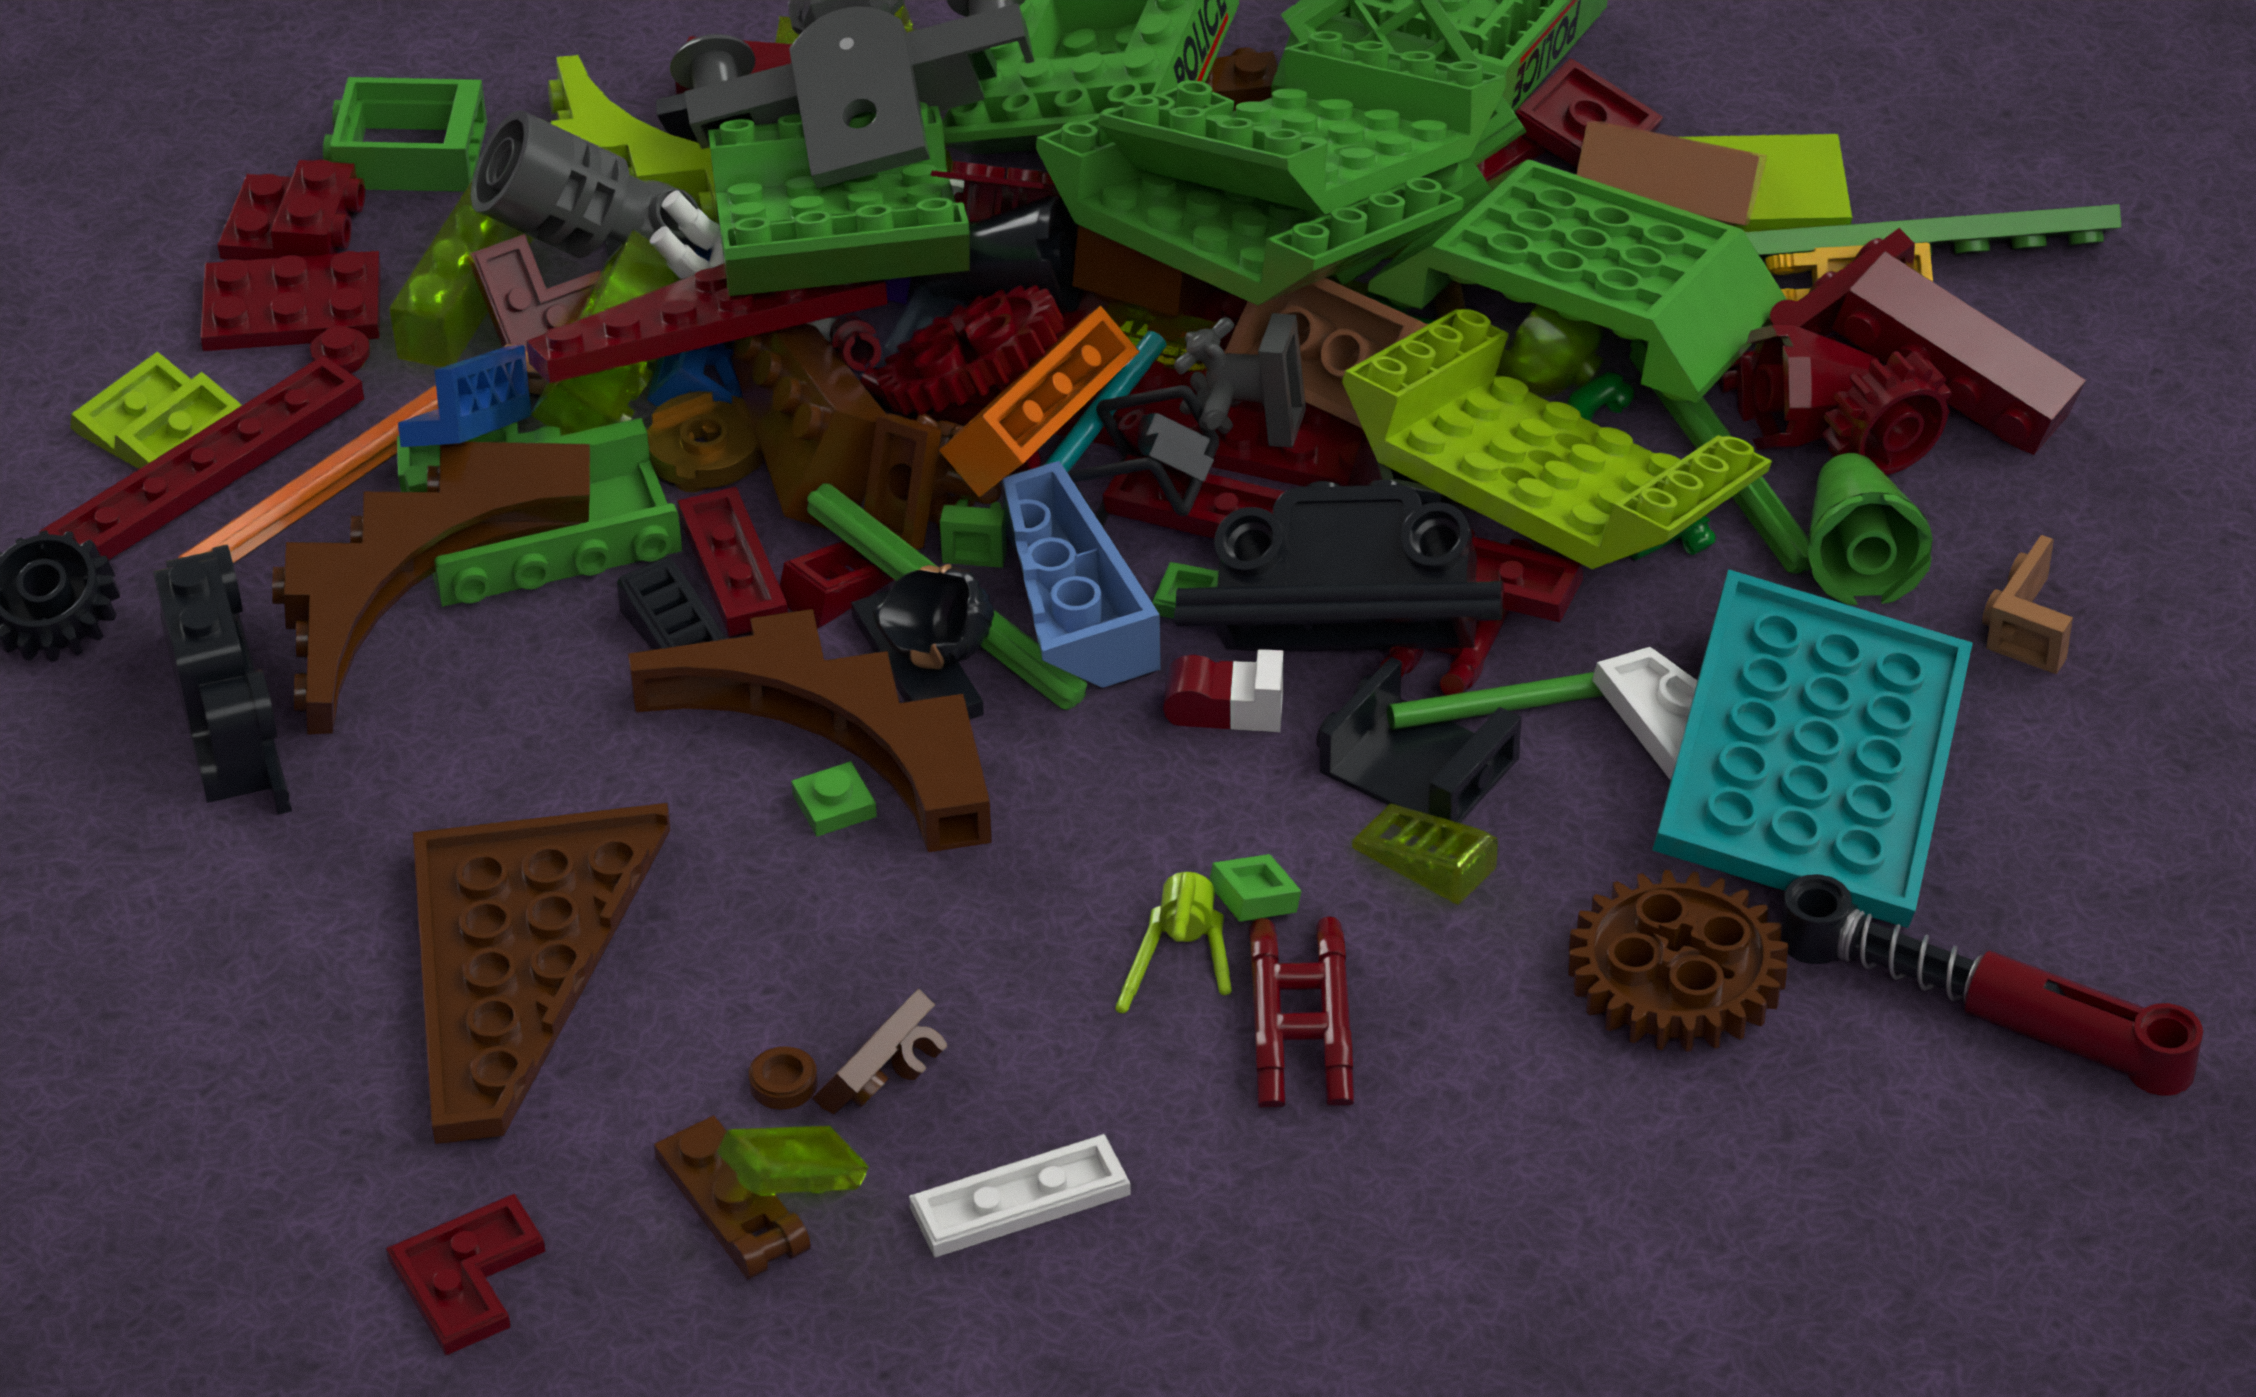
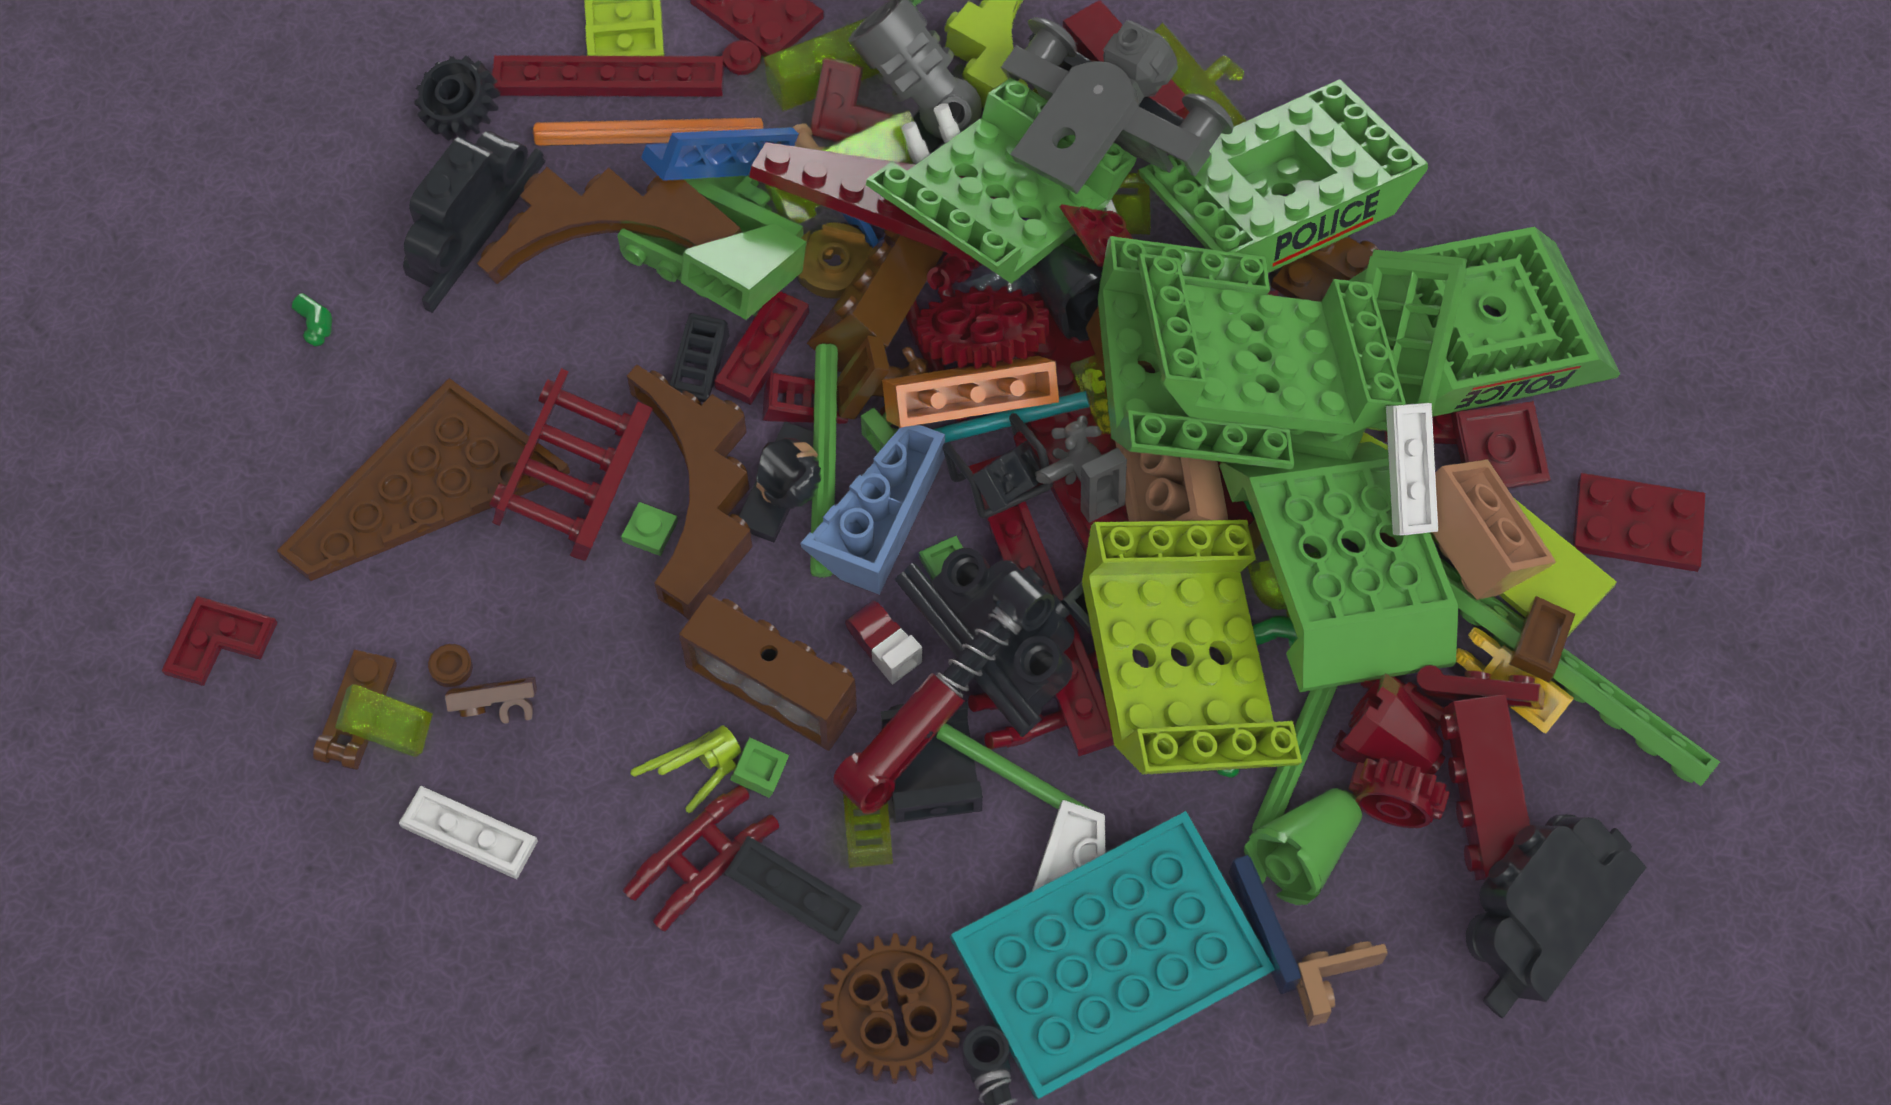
camera: 45 degrees right, 20 degrees up
none -> green arm [292,293,333,347]
none -> dark red fence [490,368,653,561]
none -> reddish brown brick [679,594,857,751]
none -> bright green slope [681,224,807,320]
none -> black tile [724,836,862,945]
none -> piece [833,570,1055,814]
none -> dark blue tile [1229,855,1302,995]
none -> white tile [1386,403,1438,535]
none -> black brick [1466,814,1647,1018]
none -> reddish brown tile [1509,596,1575,683]
none -> dark red plate [1573,473,1706,572]

